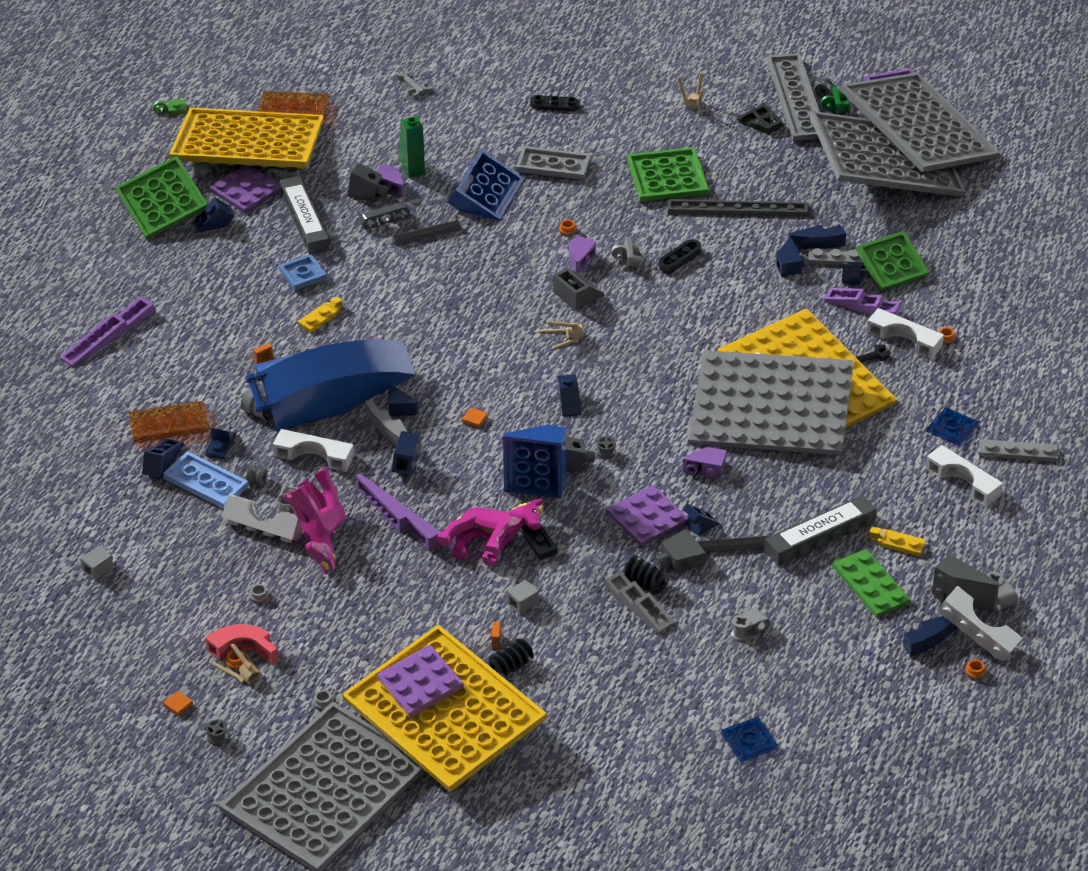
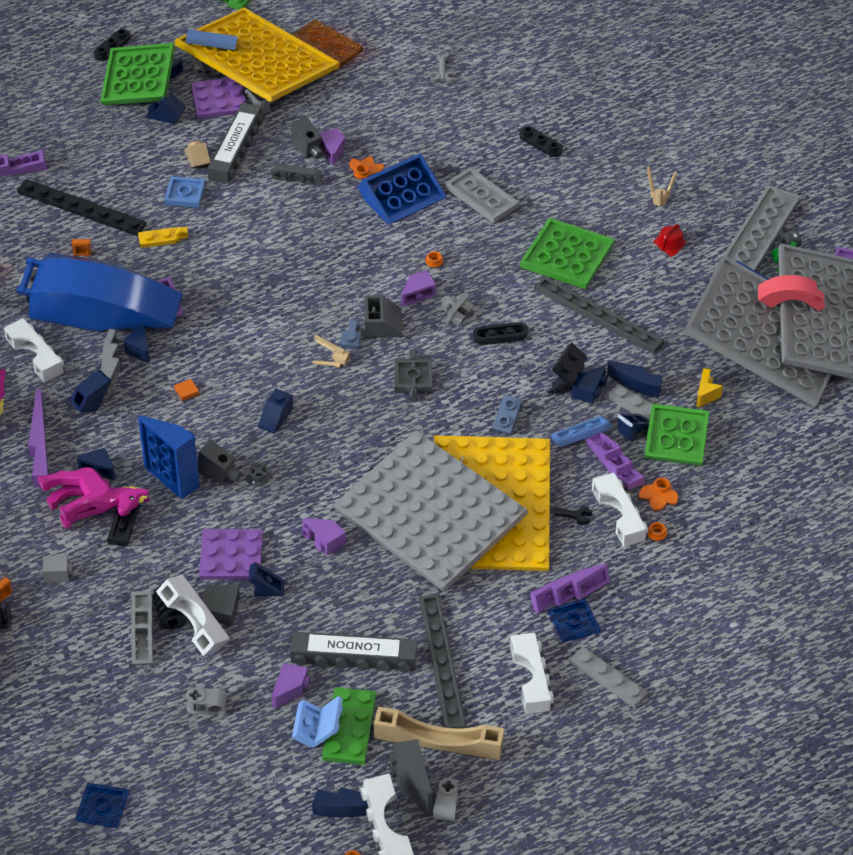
camera: 35 degrees right, 5 degrees up
dark grey axle [393,220,461,245] -> none
green slope [398,116,425,178] -> none
dark grey axle [697,535,770,552] -> none
pearl dark grey wing [737,103,783,133] -> none
yellow hinge [869,527,926,557] -> none
none -> black plate [17,179,147,236]
none -> dark blue slope [77,447,115,480]
none -> black plate [94,29,131,61]
none -> white arch [156,574,230,656]
none -> tan slope [184,140,211,167]
none -> medium blue tile [186,29,238,50]
none -> medium lavender slope [272,663,311,708]
none -> light blue bracket [292,696,343,748]
none -> sand blue plate [340,319,361,350]
none -> orange plate [349,156,384,179]
none -> tan arch [374,706,504,760]
none -> dark grey plate [395,349,433,401]
none -> dark grey tile [419,594,467,729]
none -> sand blue plate [492,394,523,435]
none -> medium lavender slope [530,563,610,613]
none -> black bracket [549,342,588,394]
none -> medium blue tile [551,416,611,447]
none -> orange plate [639,477,678,511]
none -> red piece [653,224,686,257]
none -> yellow slope [696,368,723,407]
none -> coral arch [758,275,825,311]

